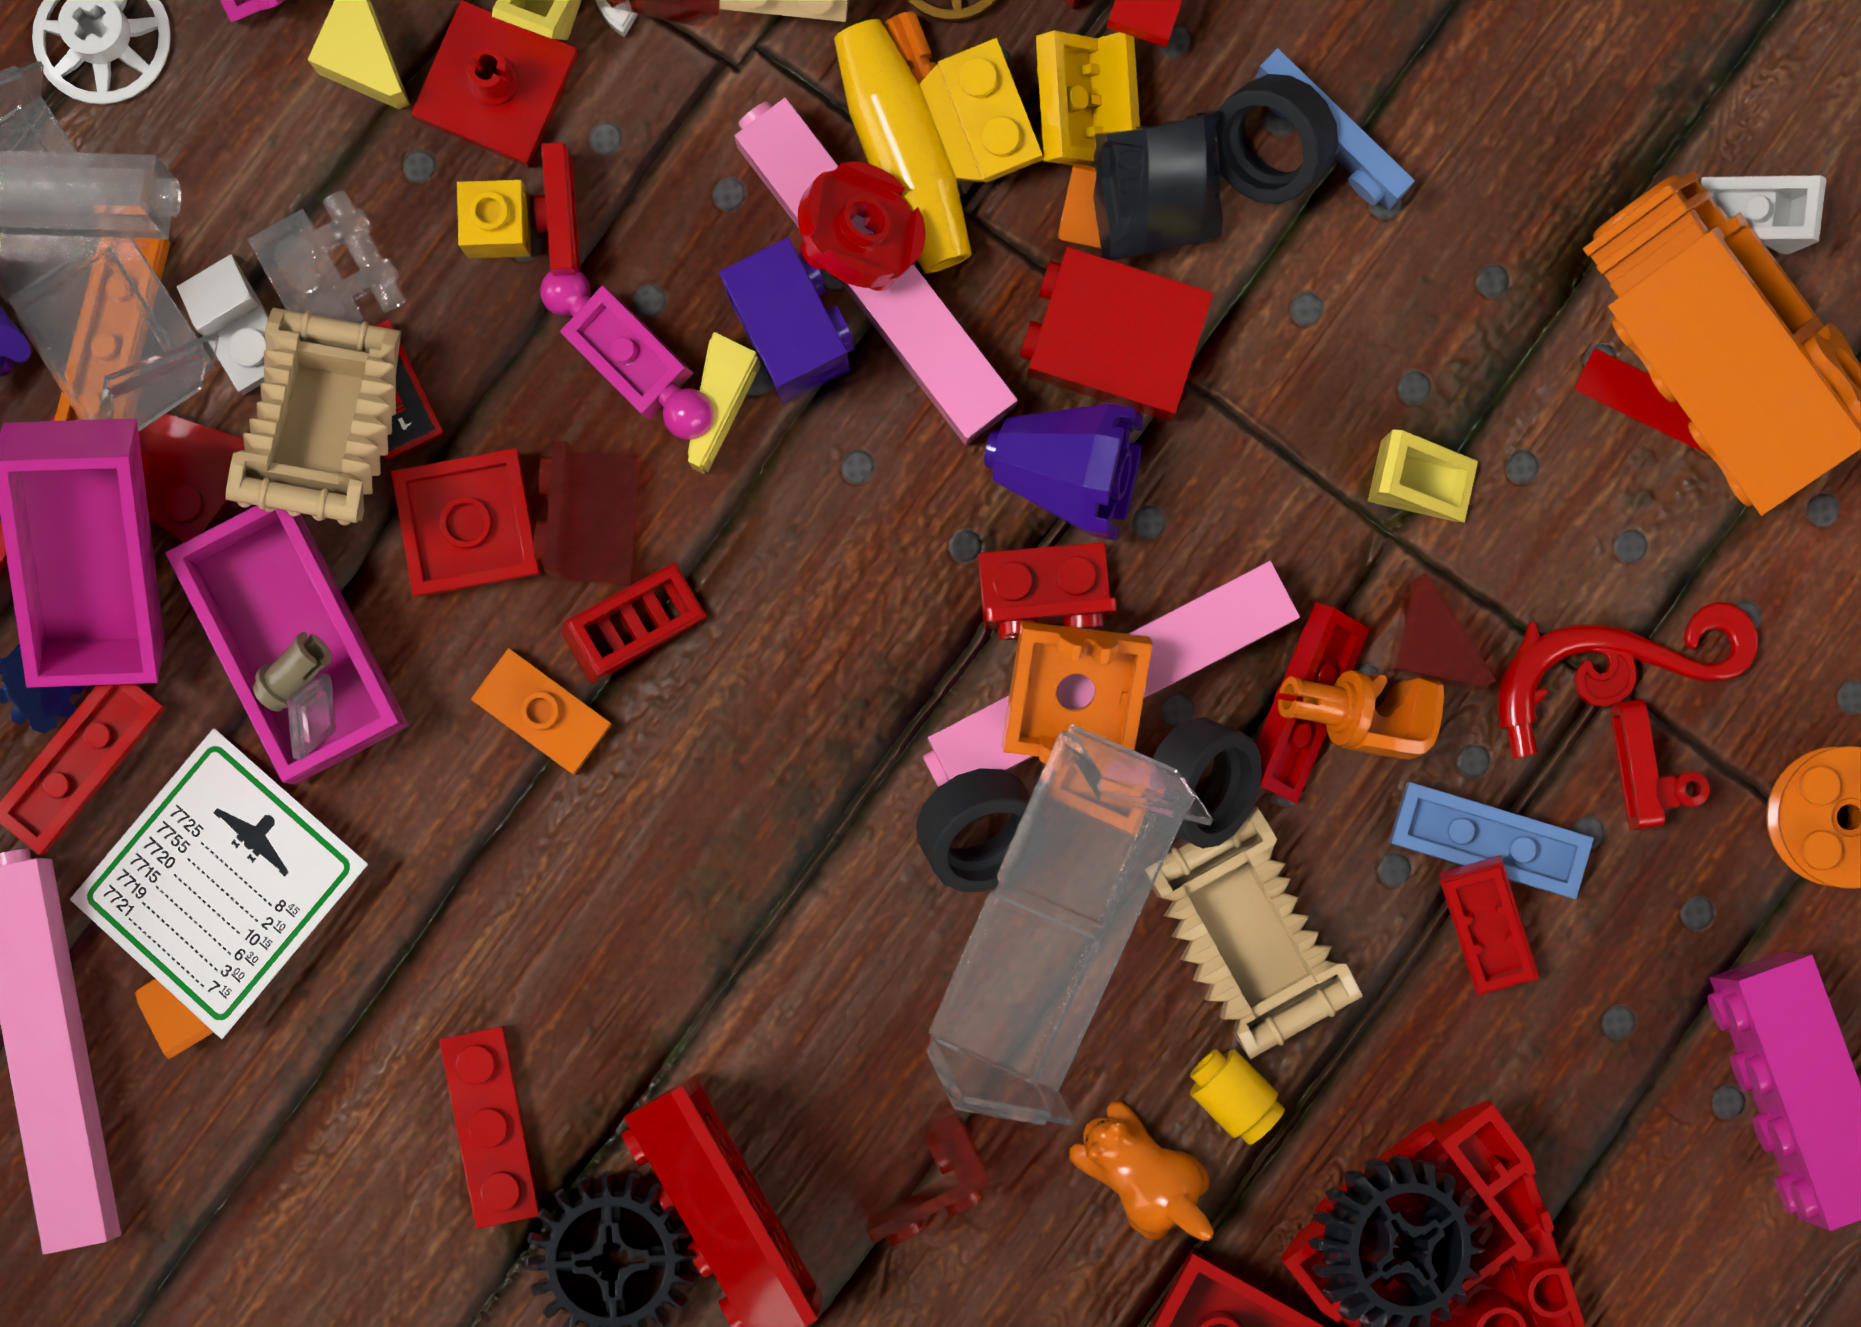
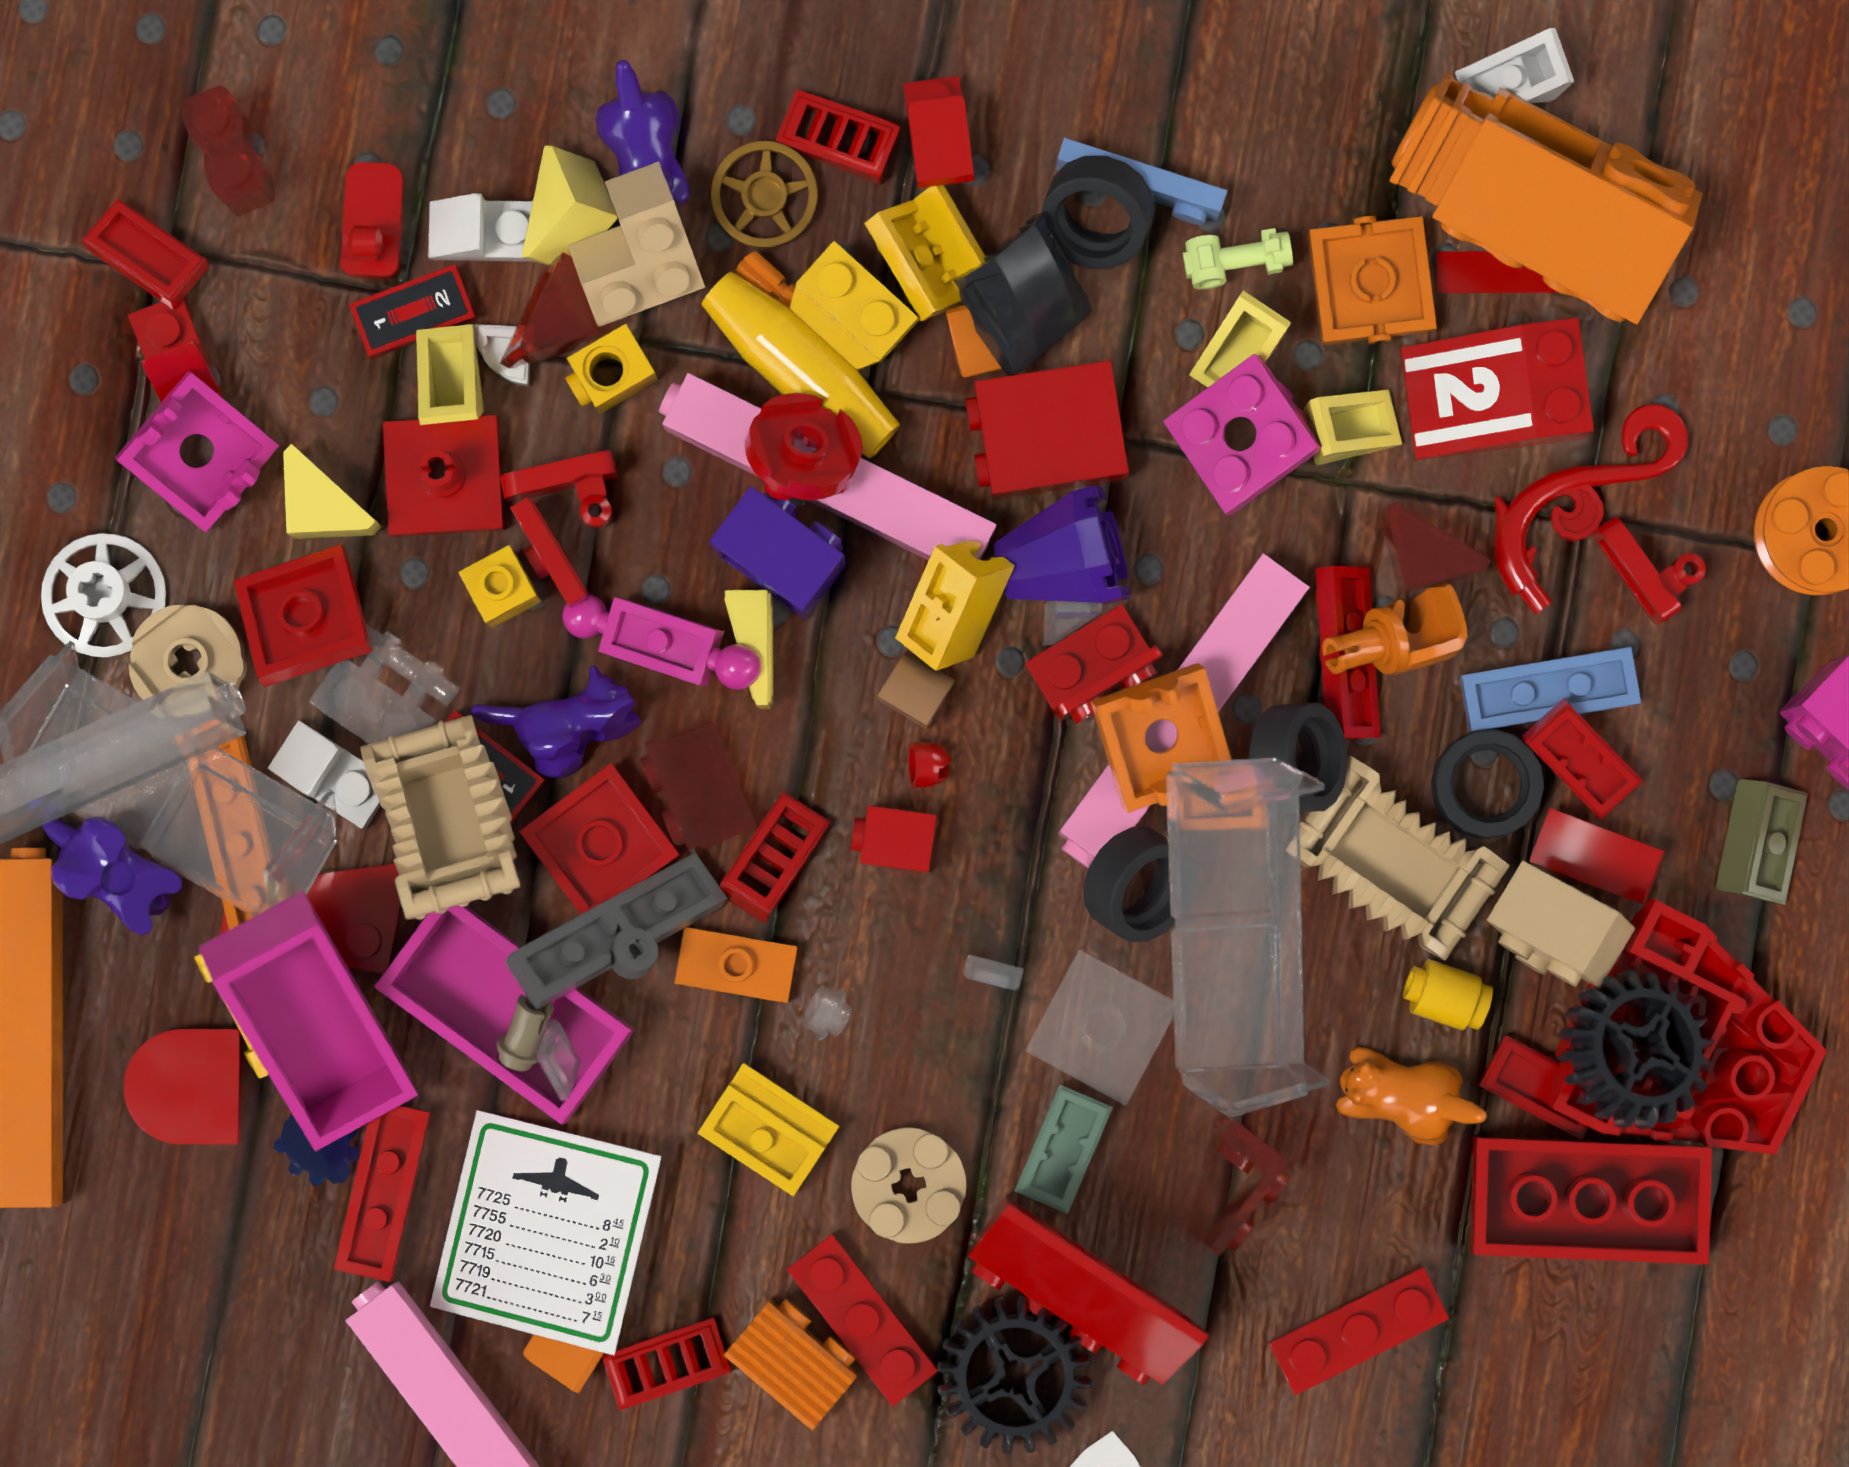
camera: 25 degrees left, 0 degrees up
none -> tan plate [129,605,247,719]
none -> red plate [233,544,373,688]
none -> dark purple animal [471,665,641,778]
none -> red piece [500,450,618,529]
none -> dark grey hinge [505,853,727,1010]
none -> yellow brick [565,324,658,415]
none -> red slope [602,1317,732,1411]
none -> yellow plate [697,1063,839,1197]
none -> orange brick [724,1299,858,1430]
none -> clear plate [802,985,852,1041]
none -> red brick [851,806,936,874]
none -> tan plate [851,1127,966,1243]
none -> medium nougat brick [877,651,956,730]
none -> yellow hinge [895,540,1015,671]
none -> red hinge [908,742,951,788]
none -> clear tile [963,954,1024,991]
none -> sand green plate [1014,1084,1113,1214]
none -> clear tile [1024,950,1180,1105]
none -> clear slope [1043,601,1102,645]
none -> dark pink piece [1163,353,1321,515]
none -> yellowish green bar [1183,228,1293,289]
none -> light yellow slope [1189,291,1291,387]
none -> orange plate [1308,216,1437,345]
none -> red slope [1400,318,1594,461]
none -> black tyre [1431,729,1544,839]
none -> red tile [1477,1035,1588,1140]
none -> tan brick [1487,861,1635,988]
none -> red slope [1529,808,1666,904]
none -> olive slope [1716,779,1808,905]

